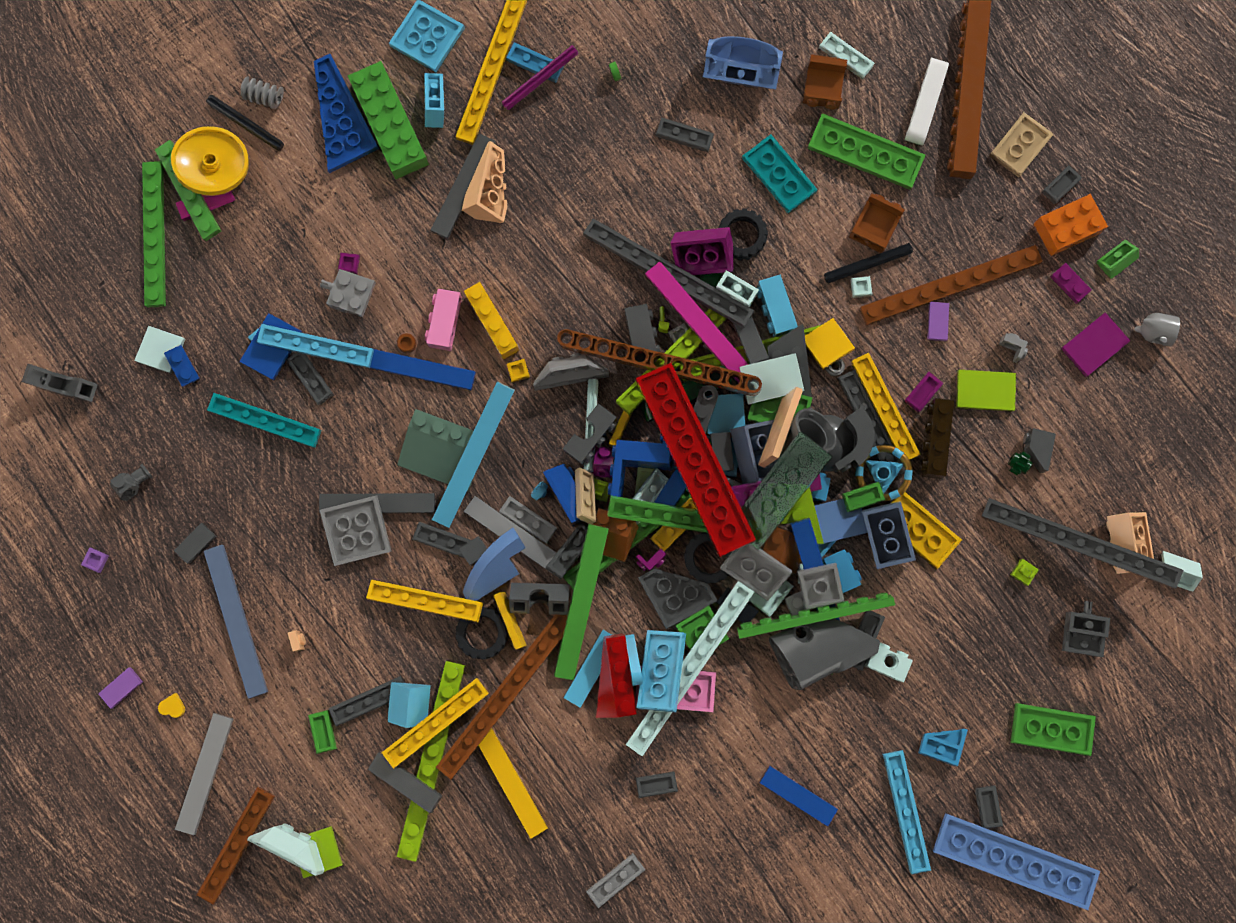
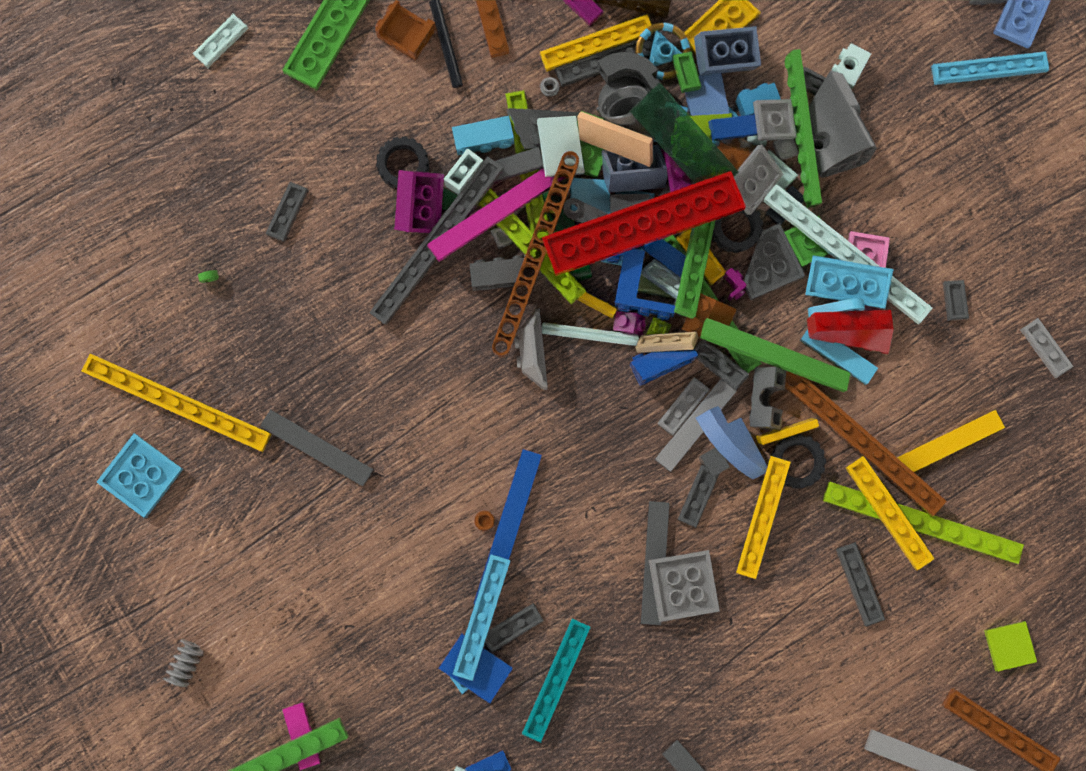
camera: 90 degrees left, 0 degrees up
yellow dish [171,126,249,196] -> none
sand blue tile [204,545,268,699] -> none
black axle [206,95,284,151] -> none
light aqua wedge [247,824,324,876] -> none
light nougat plate [288,630,306,652] -> none
bright green tile [308,710,337,754] -> none
blue wing [314,54,379,173] -> none
light grey plate [320,269,376,317] -> none
magenta tile [338,253,360,274] -> none
bright green brick [348,61,429,180] -> none
dark grey tile [368,752,443,813] -> none
medium azure slope [388,682,431,728] -> none
sand green slope [397,409,477,492] -> none
medium azure slope [424,73,444,128] -> none
bright pink brick [425,289,462,351] -> none
medium azure tile [432,381,515,528] -> none
light nougat wedge [462,141,507,223] -> none
yellow brick [464,282,519,360] -> none
magenta axle [502,45,578,110] -> none
dark azure plate [506,42,564,83] -> none
yellow tile [506,359,530,383] -> none
medium azure tile [531,481,548,501] -> none
dark grey arch [563,403,618,465] -> none
lime hand [658,306,670,333] -> none
medium blue piece [703,36,783,90] -> none
teal tile [742,134,818,214] -> none
blue tile [759,765,838,826] -> none
dark orange panel [803,54,848,110] -> none
yellow tile [805,318,855,370] -> none
light aqua tile [850,276,872,298] -> none
dark azure wing [918,729,968,767] -> none

